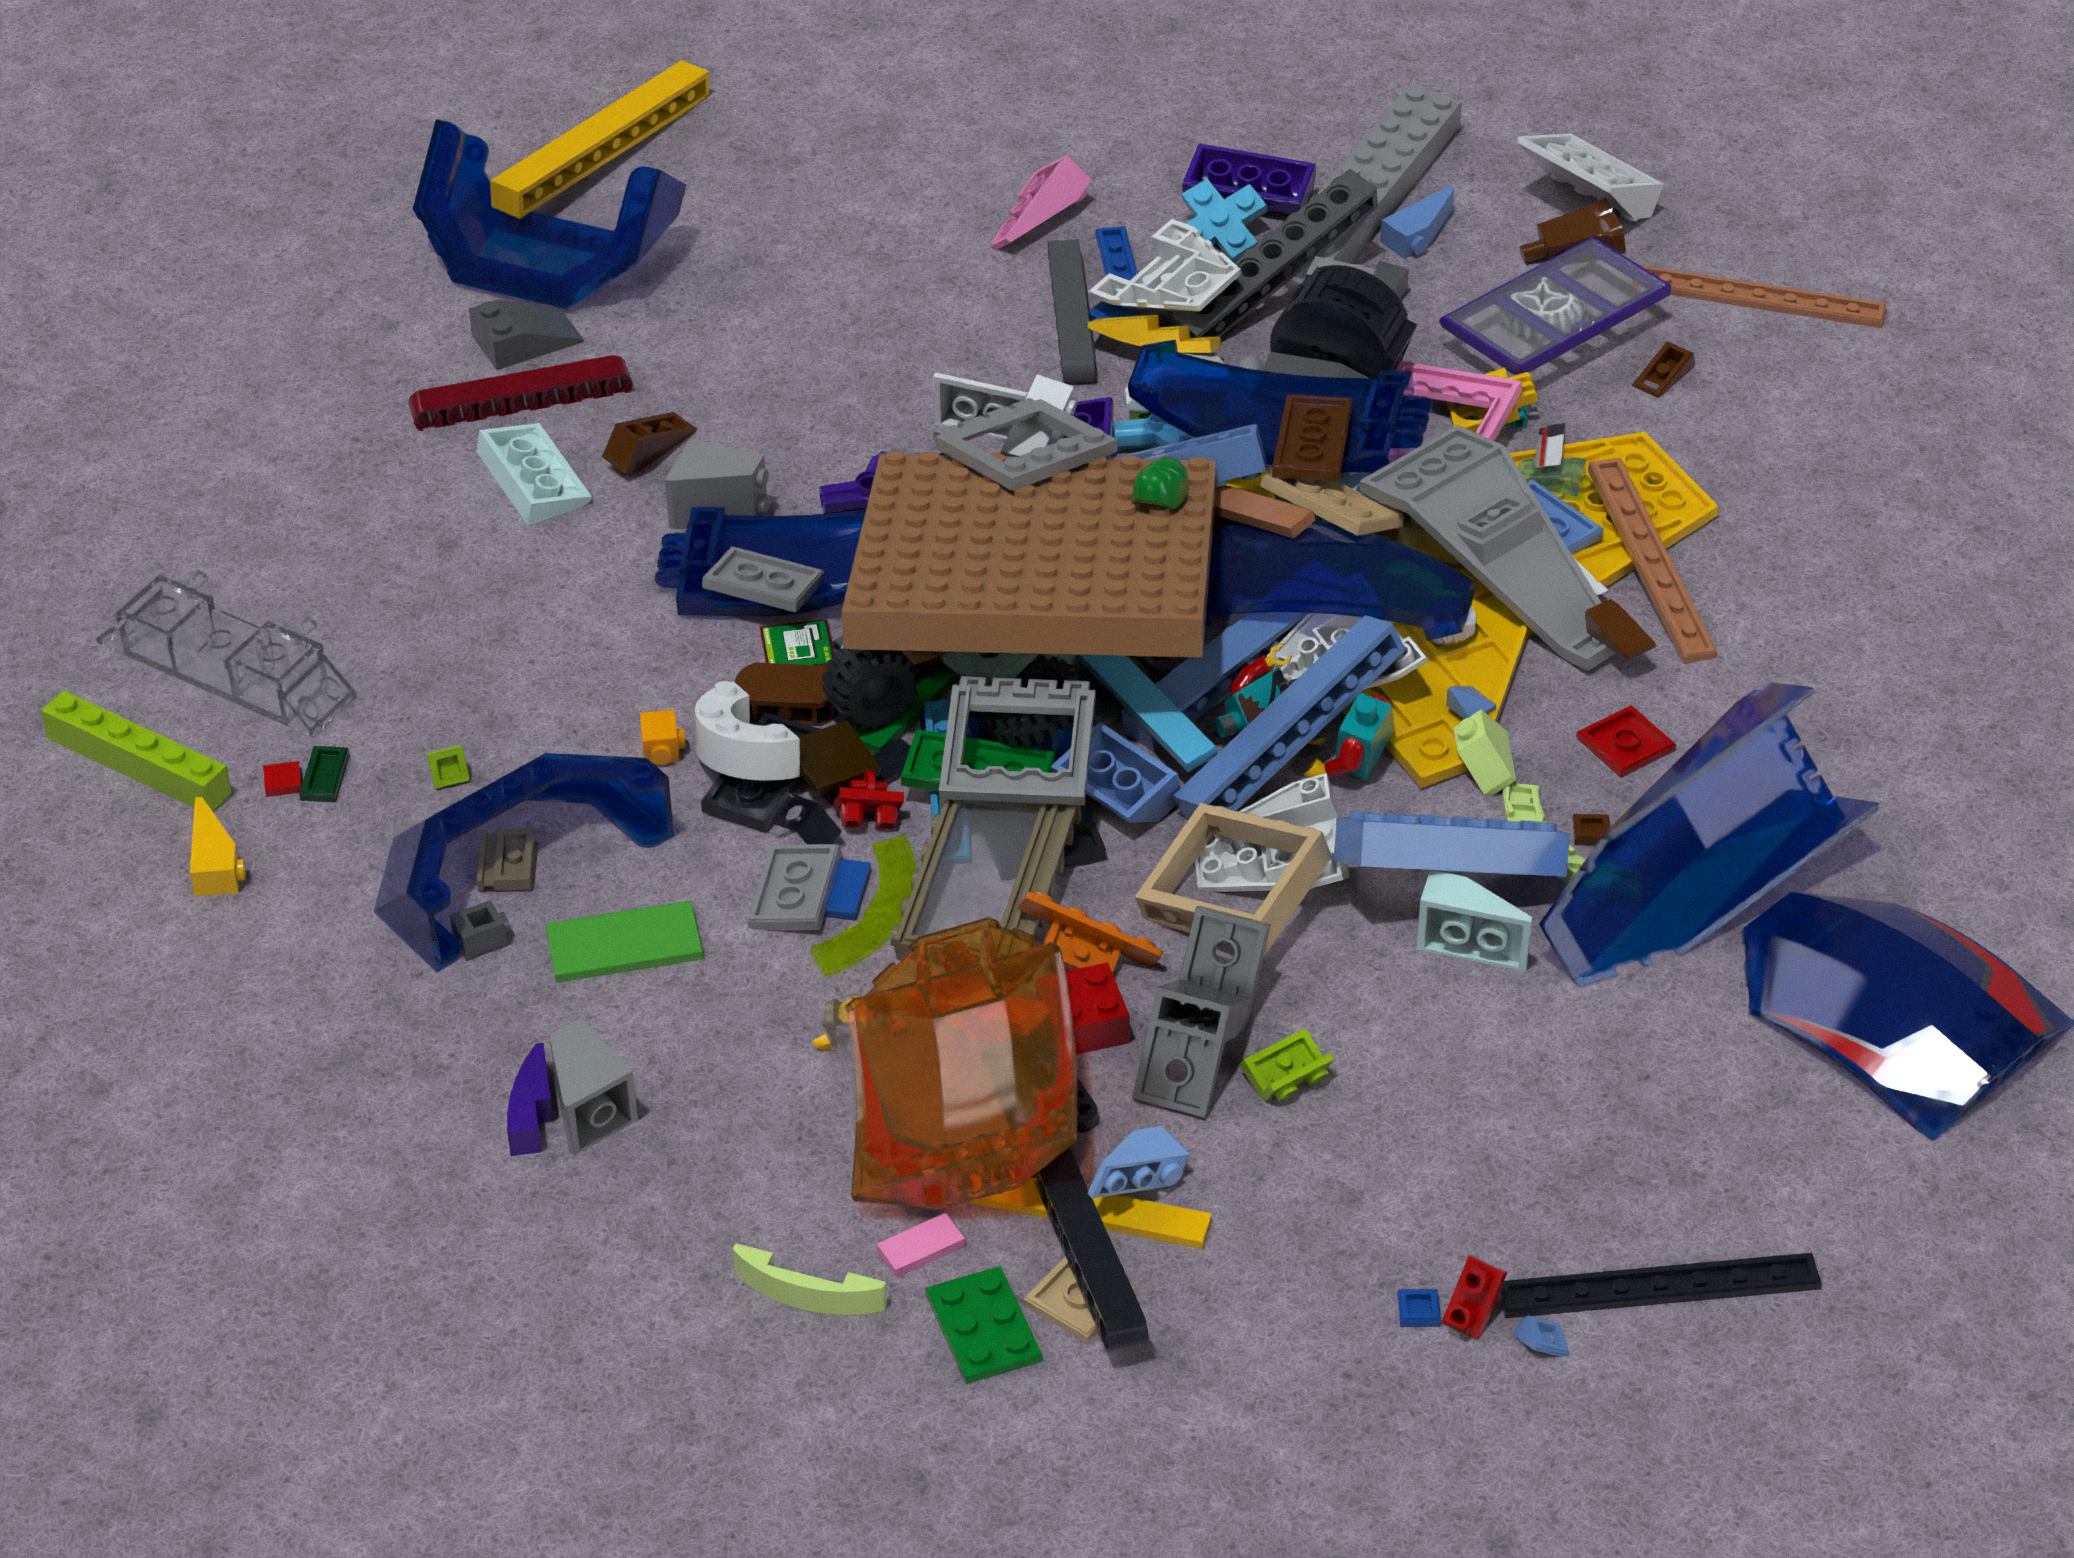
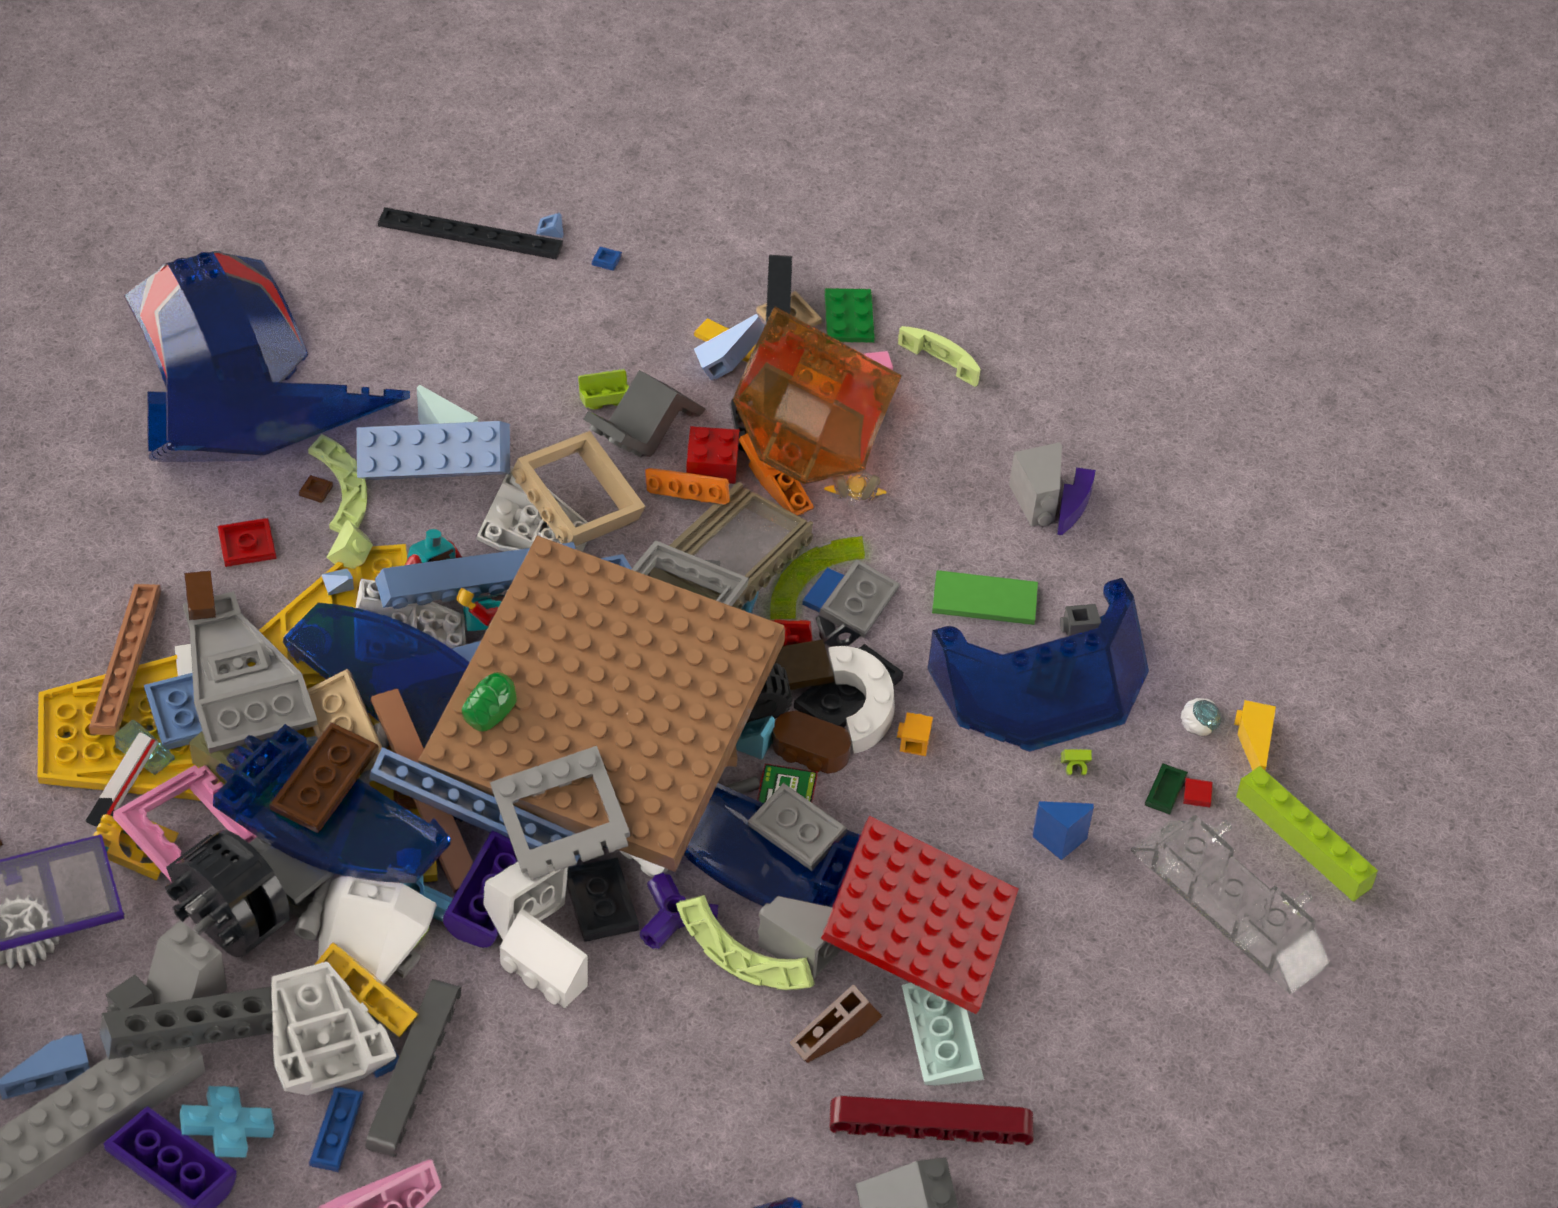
camera: 165 degrees left, 5 degrees up
red hips [1442,1255,1508,1339] -> none
none -> yellowish green tile [676,895,815,990]
none -> red plate [821,816,1019,1014]
none -> blue slope [1033,801,1094,860]
none -> hair [1181,698,1221,736]

